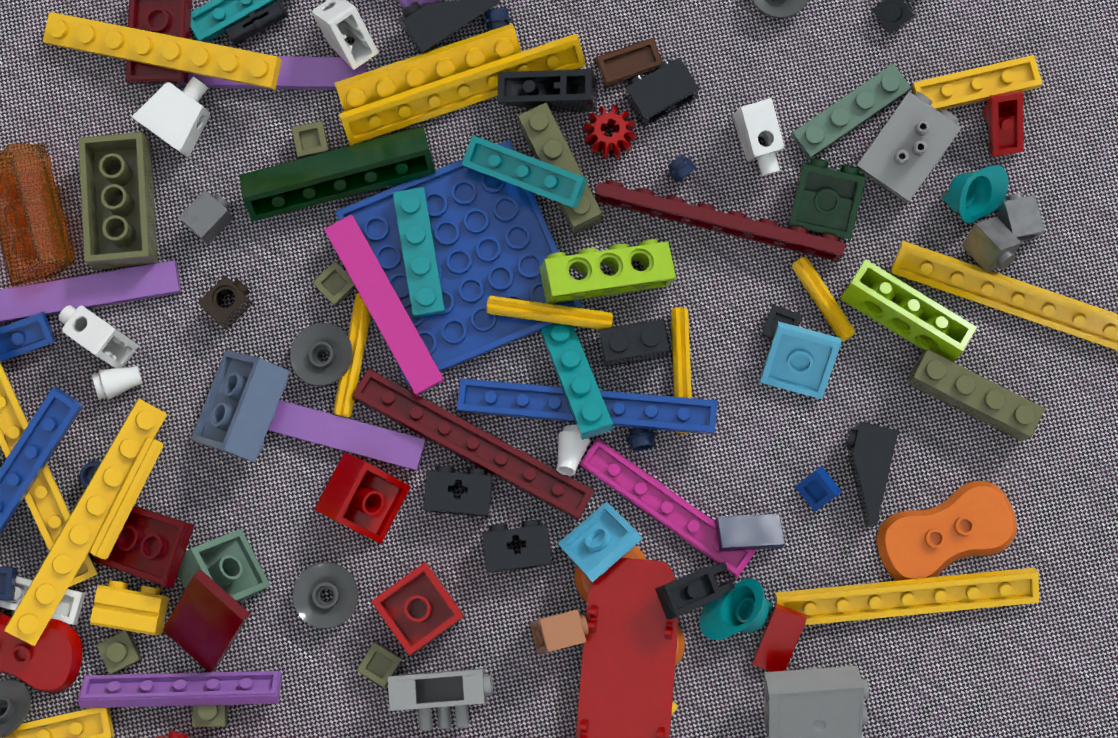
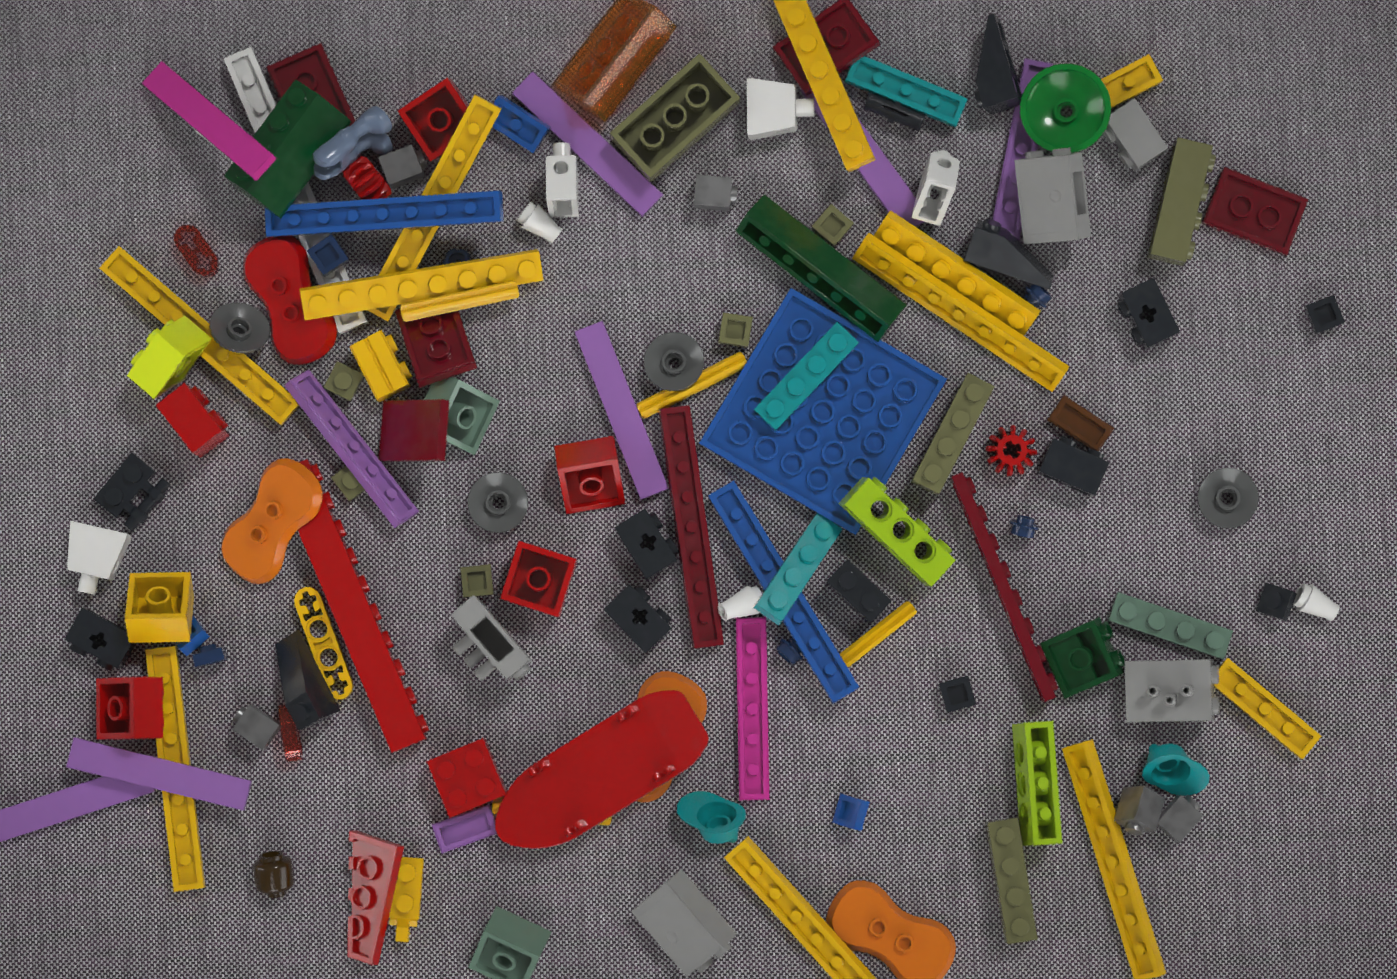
camera: 55 degrees right, 5 degrees up
sand blue slope [190,350,290,462] -> none
dark brown brick [198,276,253,330] -> none
dark pink tile [324,214,445,396] -> none
teal plate [461,135,588,209] -> none
yellow axle [486,296,613,330] -> none
black slope [498,69,598,113] -> none
nougat slope [530,609,589,655] -> none
medium azure plate [558,501,642,582] -> none
black hinge [655,562,735,620] -> none
tile [715,514,785,551] -> none
white torso [732,98,784,176] -> none
red tile [752,603,807,672] -> none
medium azure plate [760,321,841,399] -> none
yellow axle [792,256,855,342] -> none
black slope [845,421,898,528] -> none
red slope [981,90,1024,157] -> none

